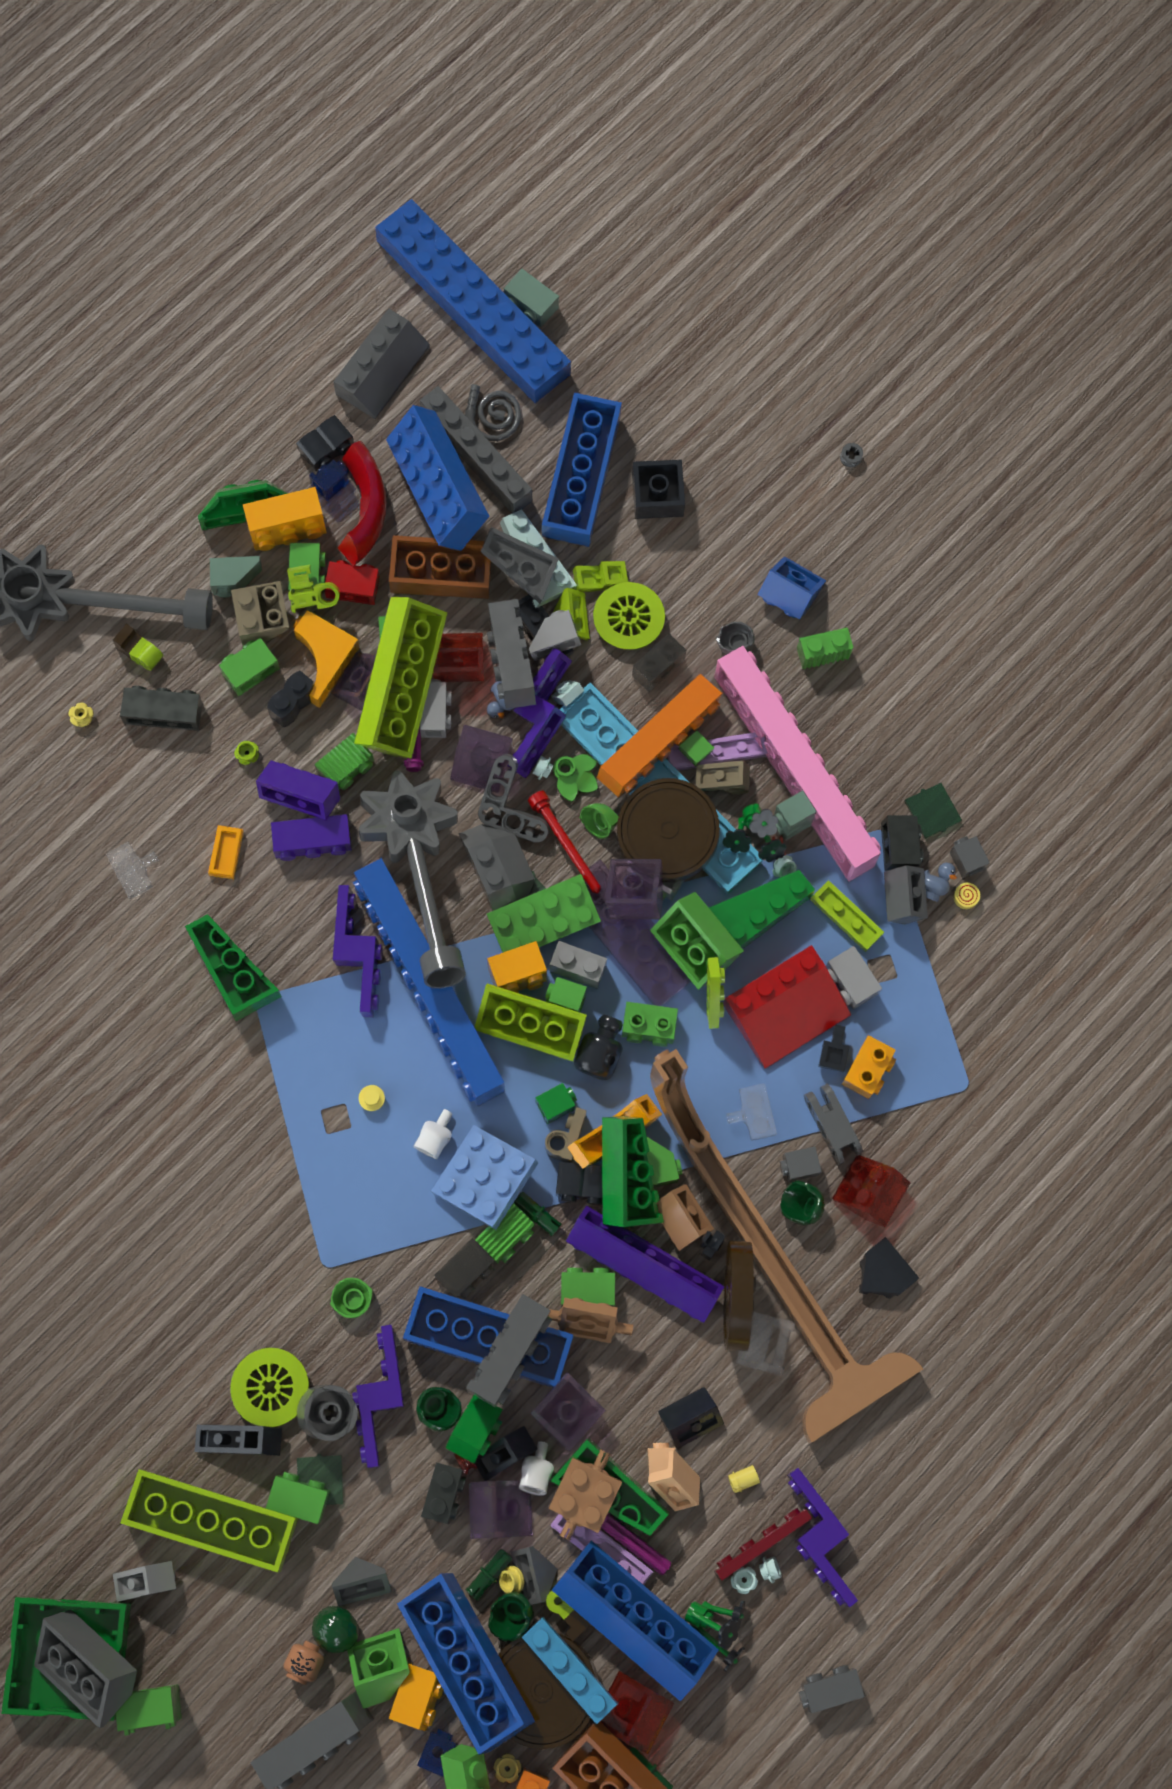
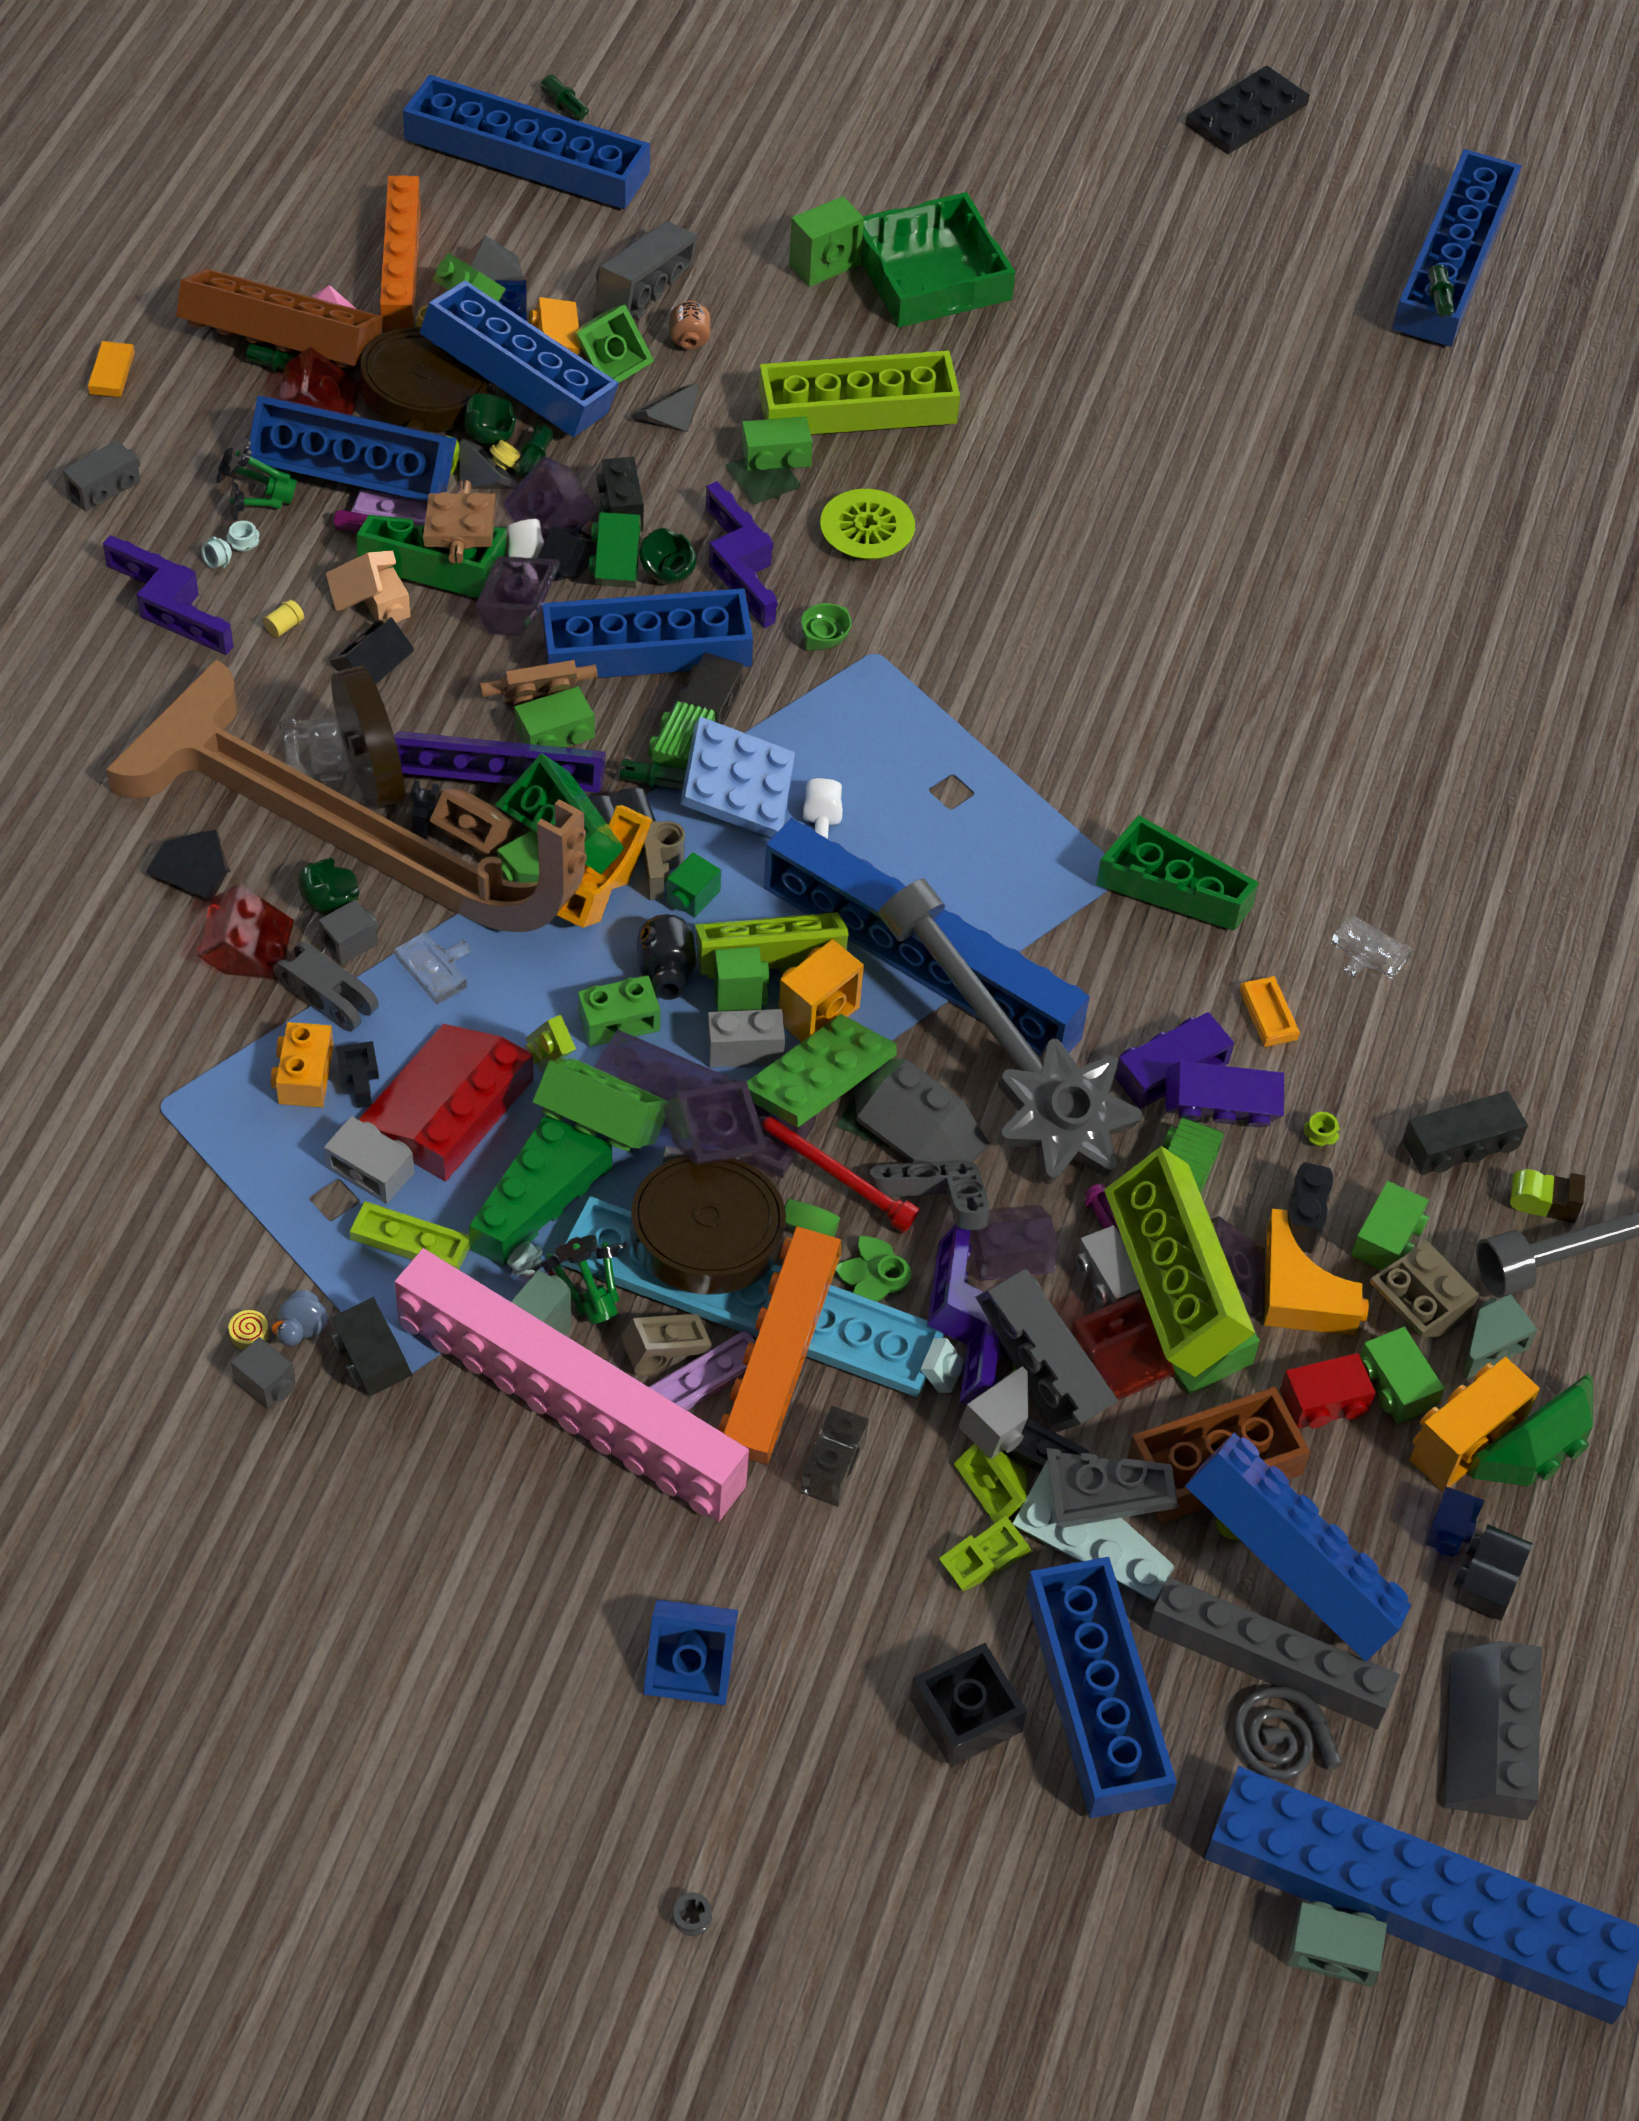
camera: 155 degrees right, 20 degrees down
dark grey slope [34,1609,137,1728] -> none
light yellow plate [68,703,94,727] -> none
light grey slope [113,1561,176,1602] -> none
black slope [195,1424,282,1456] -> none
lime piece [287,564,340,613] -> none
dark grey brick [297,1385,358,1441] -> none
dark green hair [312,1606,359,1653] -> none
dark purple bracket [333,885,383,1018] -> none
red brick [338,441,386,567] -> none
light yellow plate [359,1085,385,1111] -> none
dark grey wedge [466,1294,553,1408] -> none
dark azure plate [522,1617,618,1724] -> none
light aqua plate [532,756,553,780] -> none
lime piece [593,582,665,650] -> none
bright green tile [678,731,714,766] -> none
dark red plate [714,1508,812,1581] -> none
dark grey hair [716,622,755,655] -> none
bright green brick [797,628,853,670] -> none
dark grey brick [884,865,928,924] -> none
clear green piece [904,783,962,839] -> none

